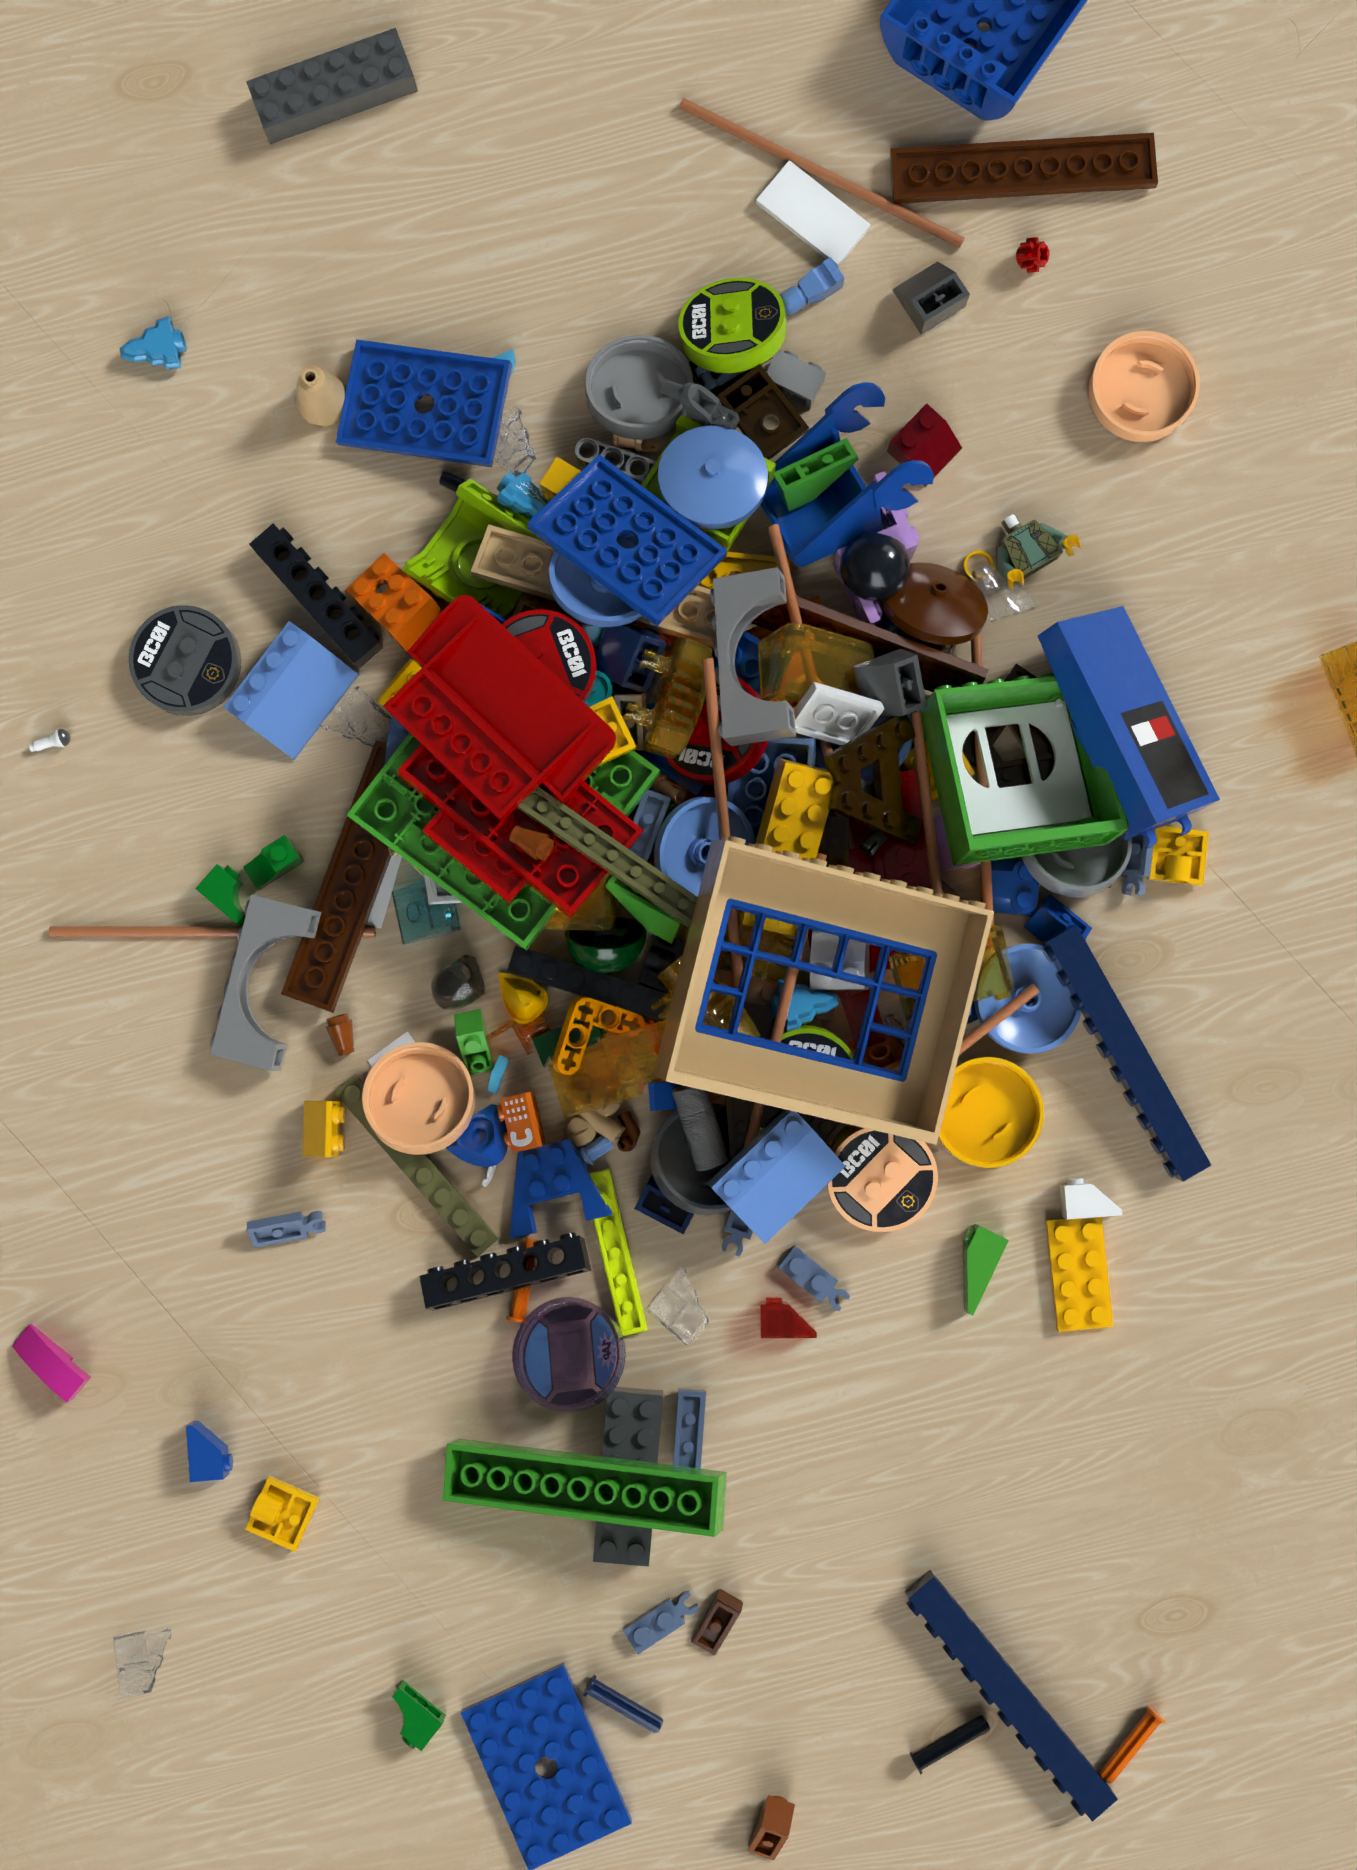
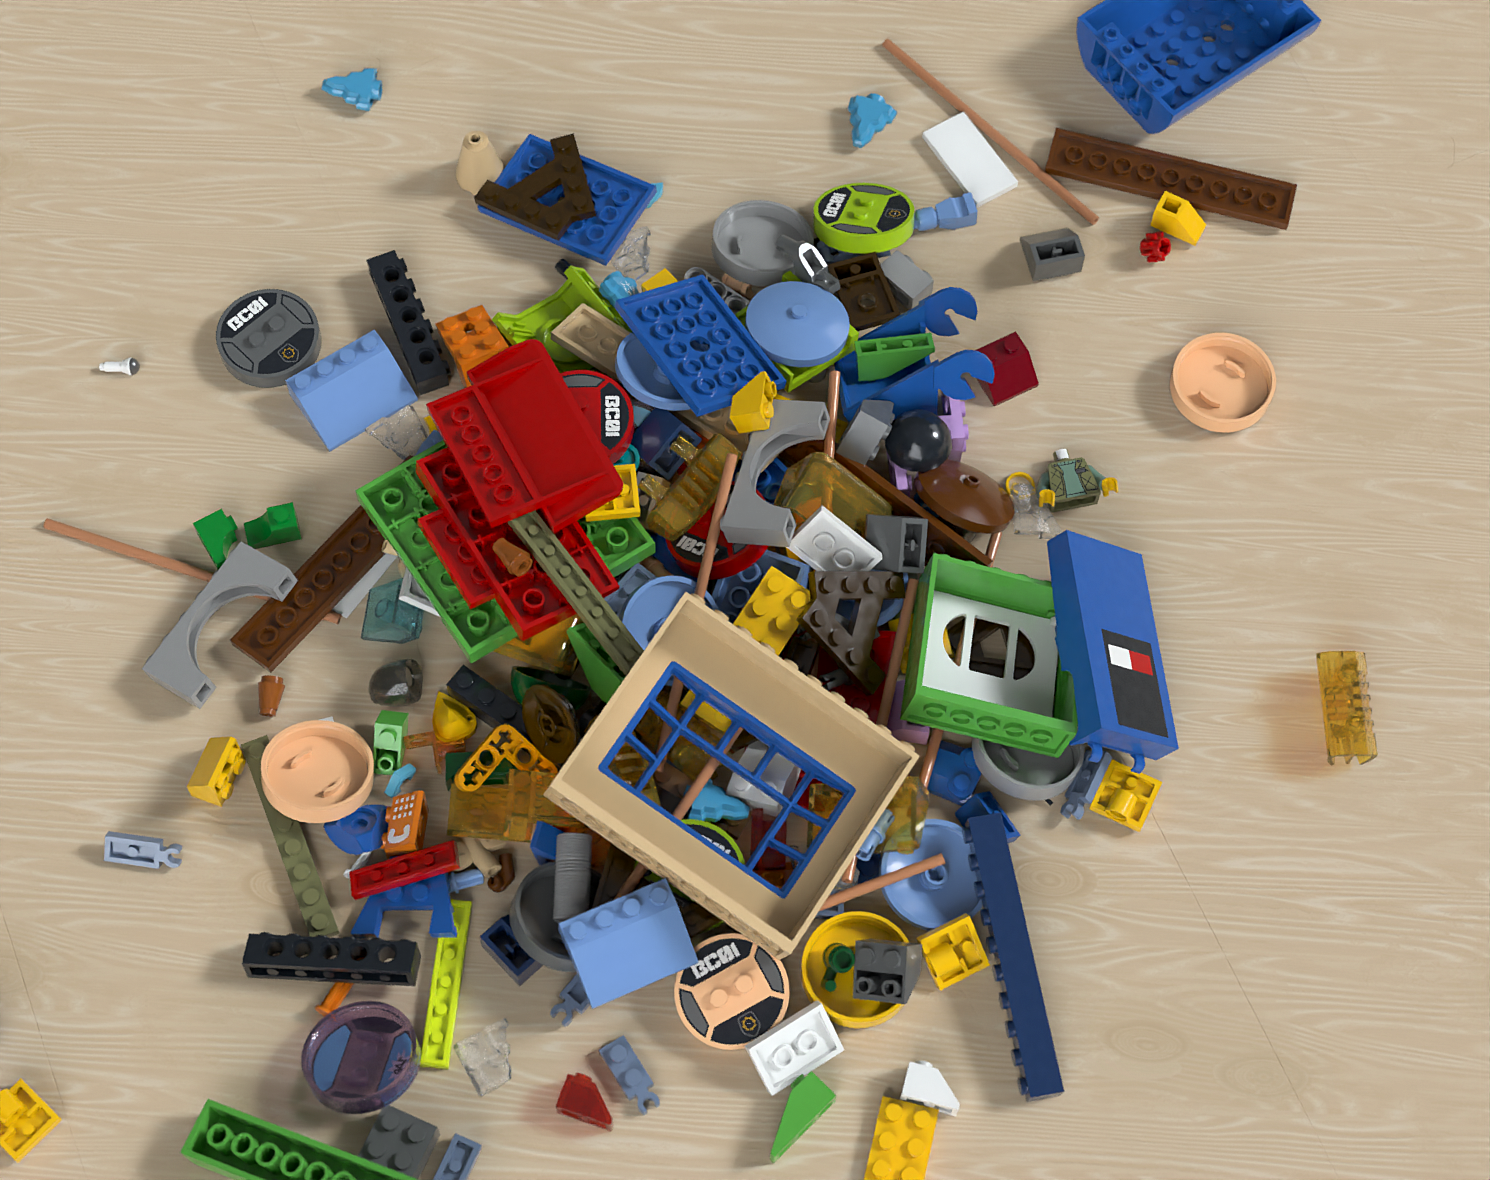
camera: 15 degrees right, 20 degrees down
none -> red tile [349,840,460,900]
none -> dark brown plate [474,133,596,241]
none -> dark brown piece [522,685,580,764]
none -> yellow slope [730,371,777,434]
none -> white plate [745,1000,844,1096]
none -> dark green piece [821,942,855,992]
none -> dark grey slope [836,399,895,465]
none -> dark azure rock [848,93,897,148]
none -> dark grey slope [853,939,922,1004]
none -> yellow plate [916,913,990,991]
none -> yellow slope [1150,191,1206,246]

